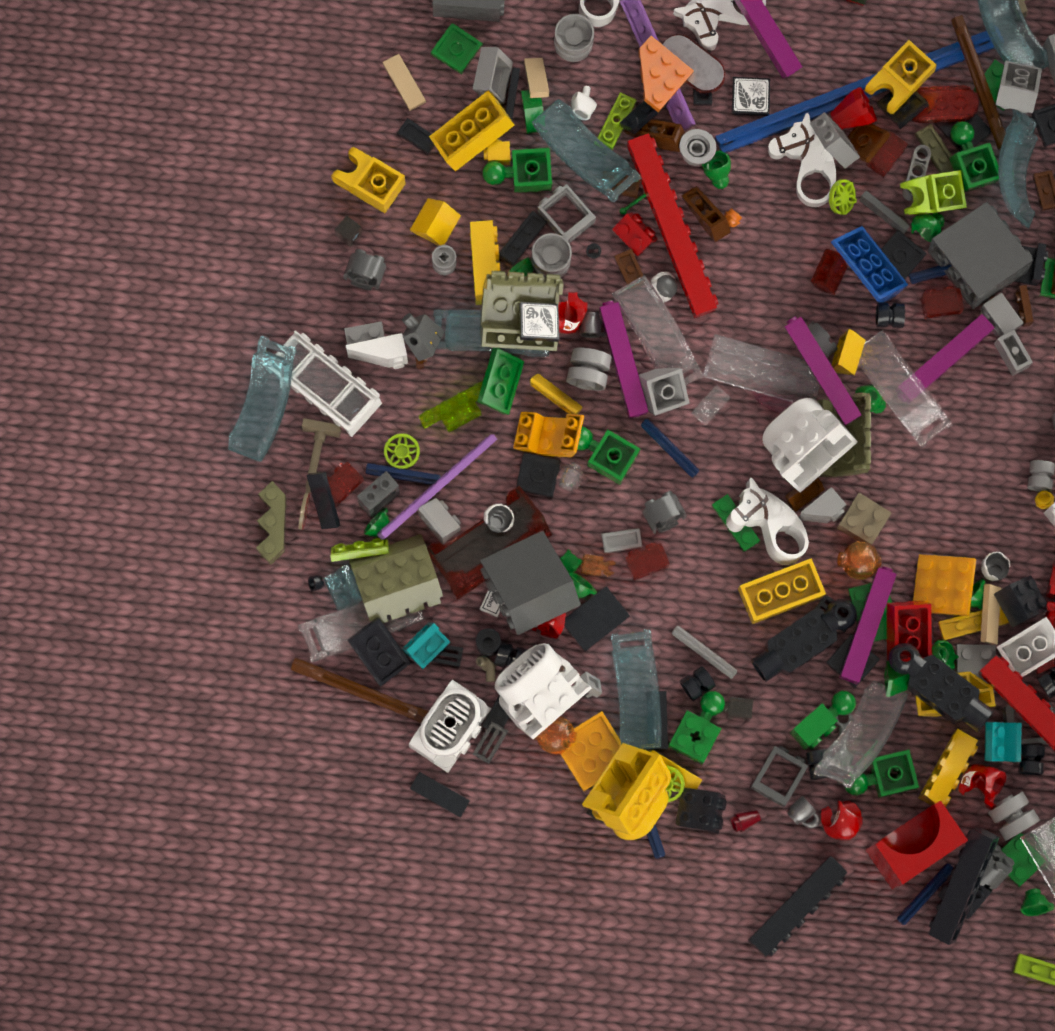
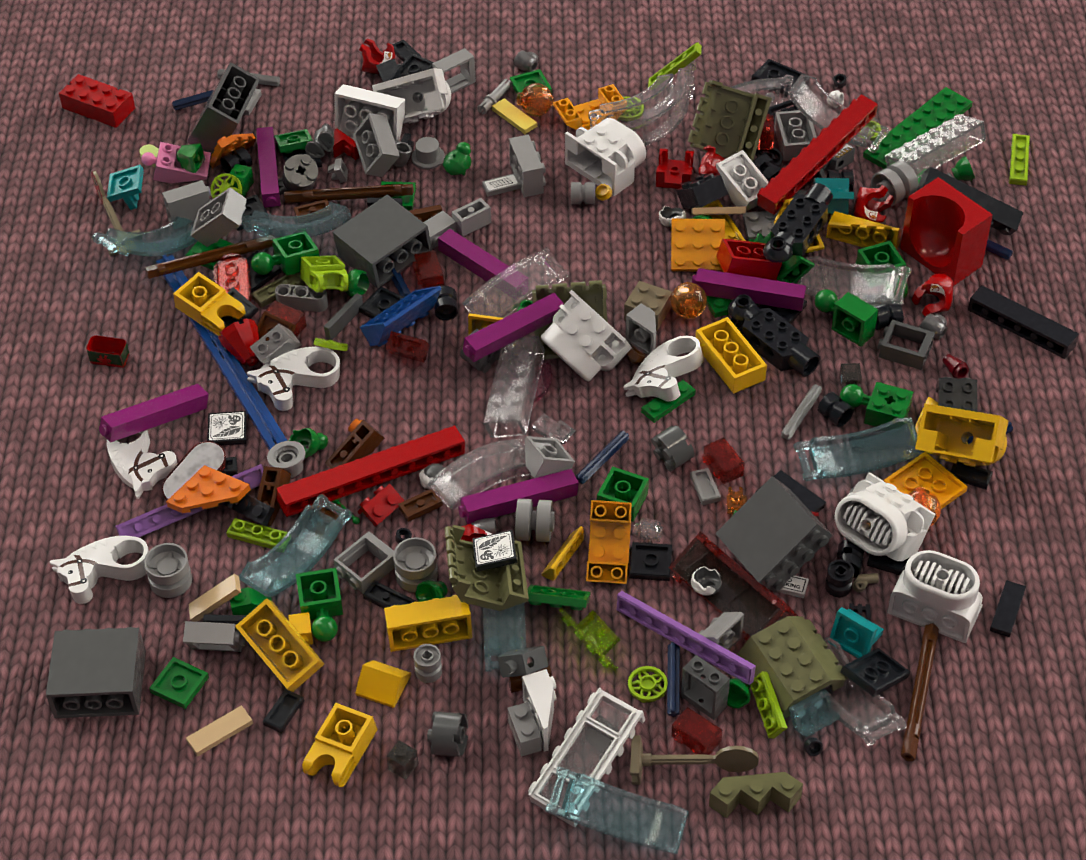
camera: 90 degrees left, 30 degrees down
black tile [306,472,341,529] -> none
white piece [571,86,597,120] -> none

